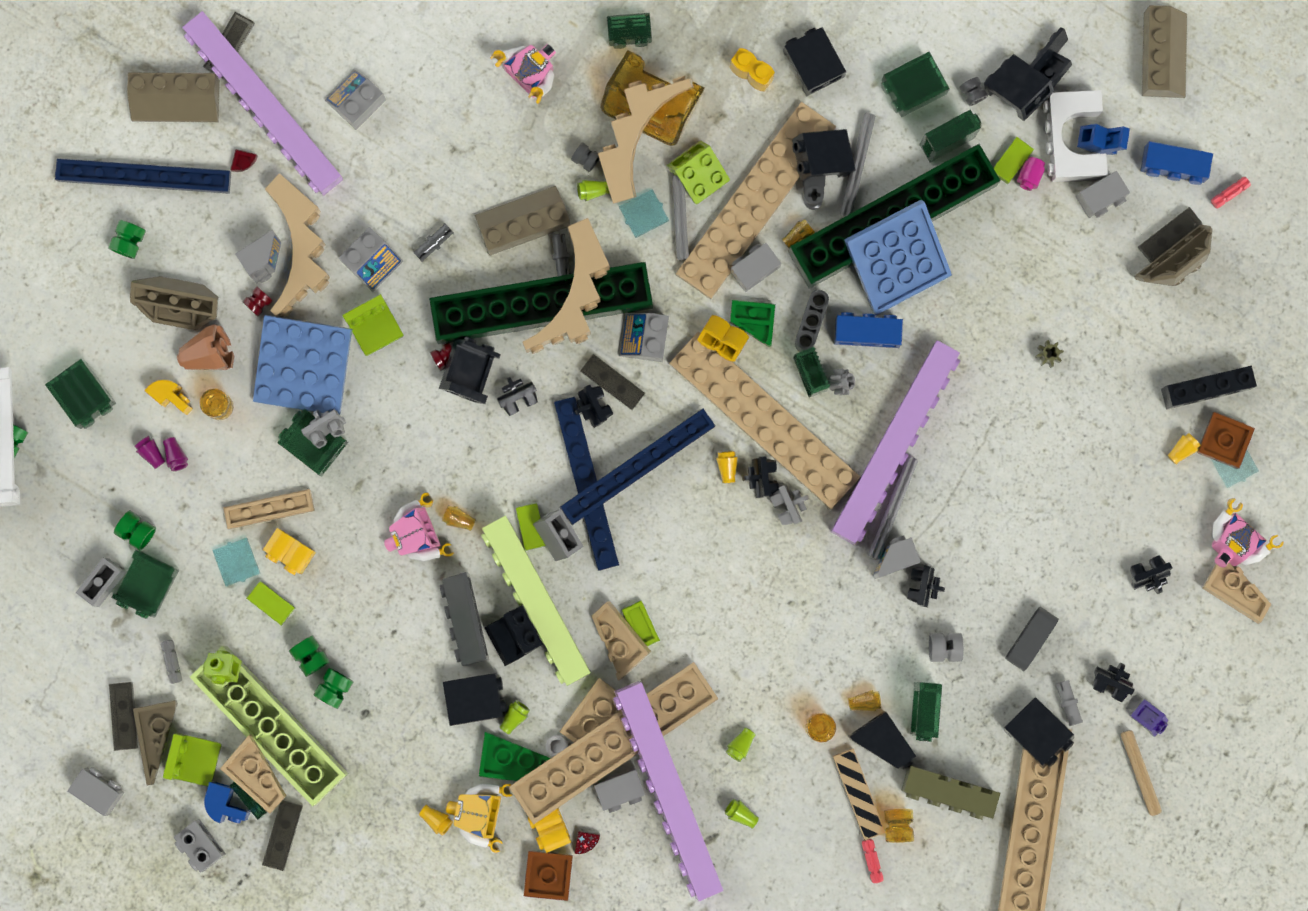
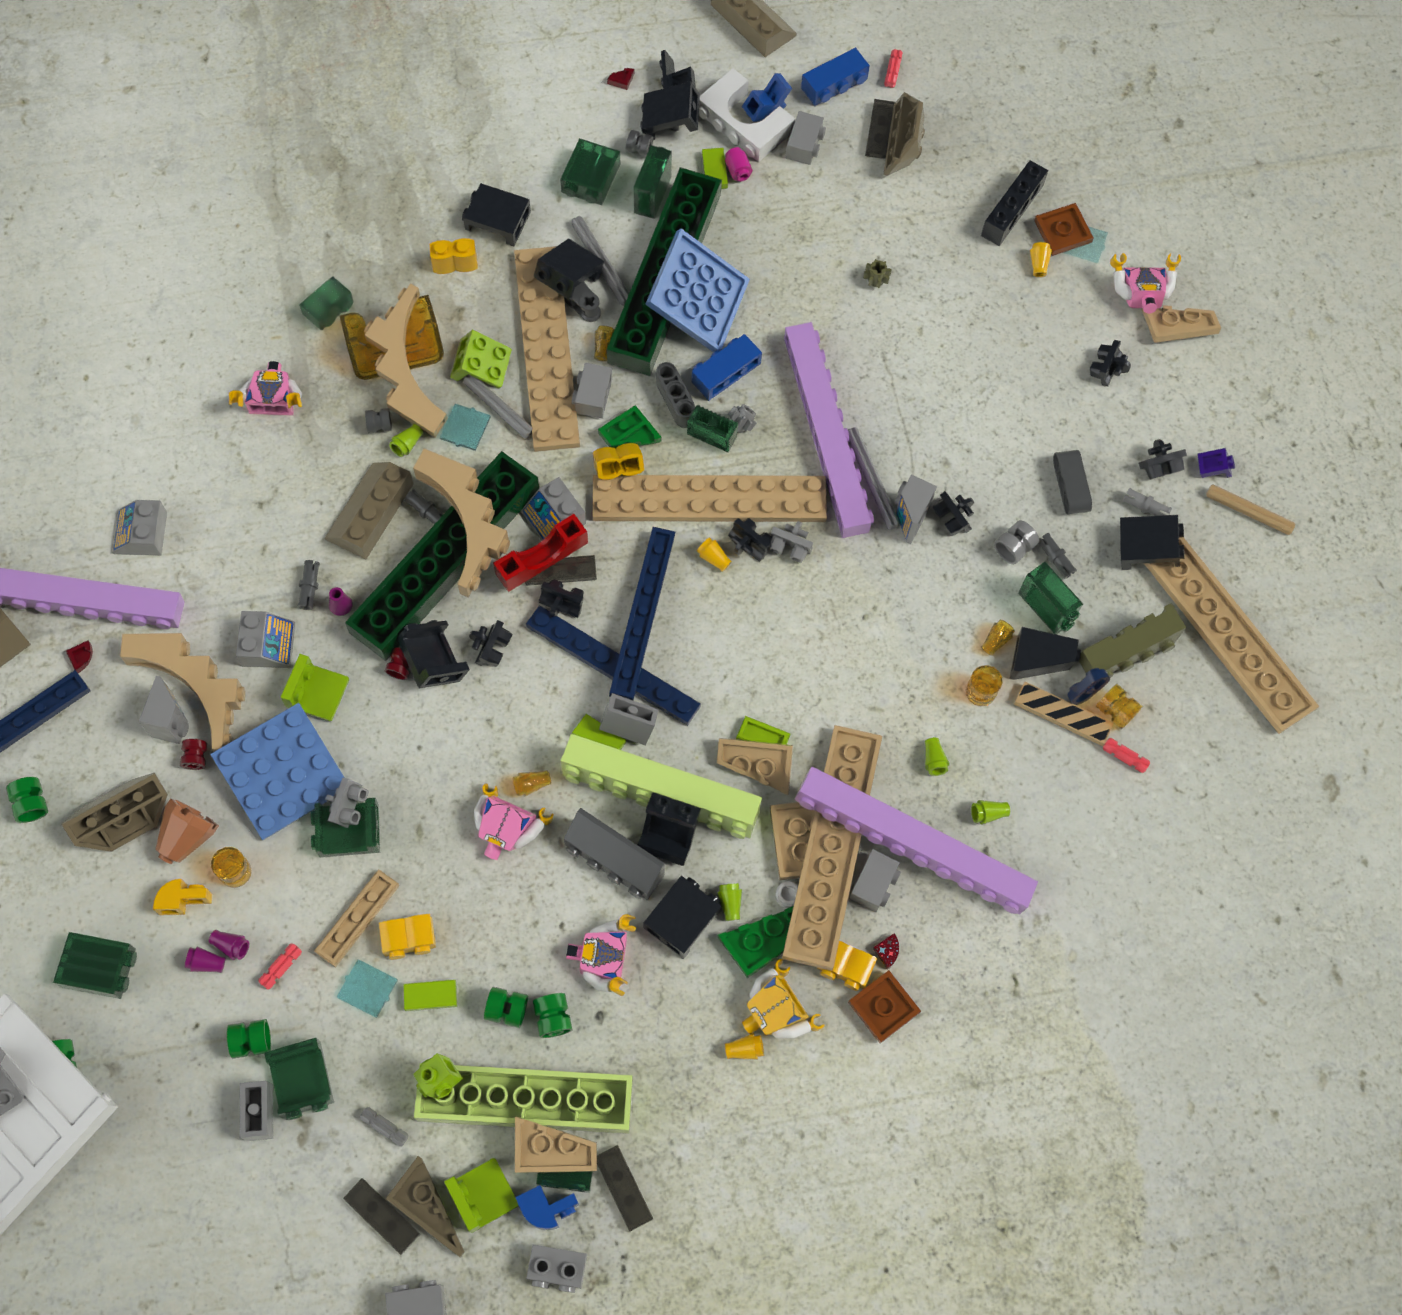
camera: 40 degrees left, 15 degrees down
none -> coral axle [258,943,302,990]
none -> magenta cone [329,587,353,616]
none -> red arch [493,514,588,592]
none -> torso [566,914,636,996]
none -> dark red tile [607,68,635,90]
none -> dark grey pin [1038,533,1077,579]
none -> dark blue plate [1067,668,1110,705]

